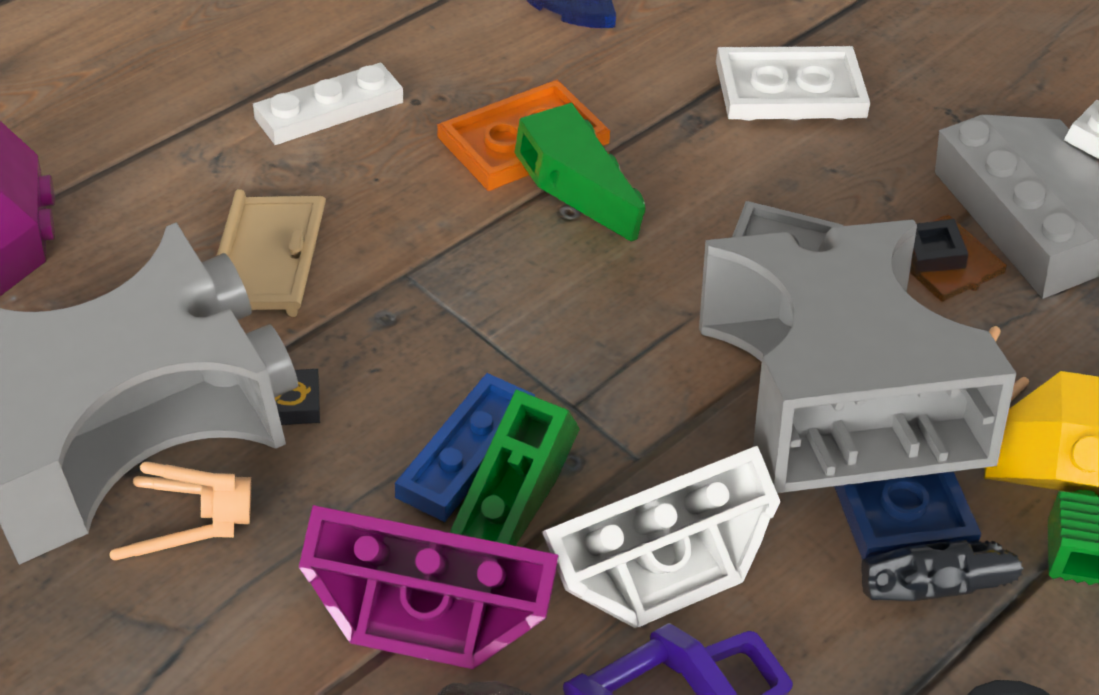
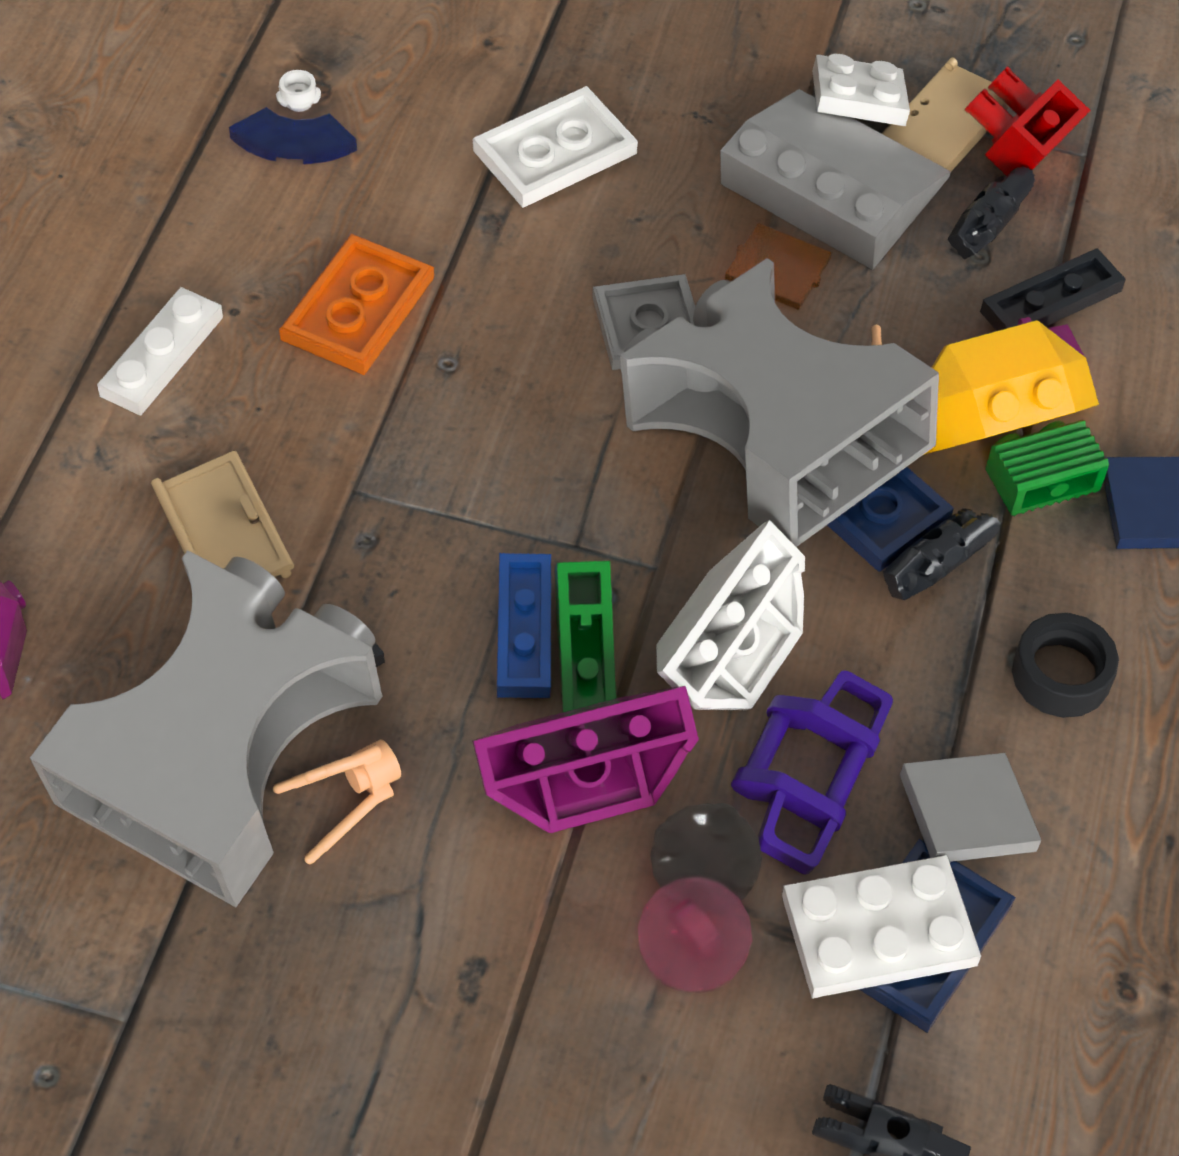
camera: 30 degrees left, 10 degrees up
green slope [514,103,646,242] -> none
black tile [911,219,968,275] -> none

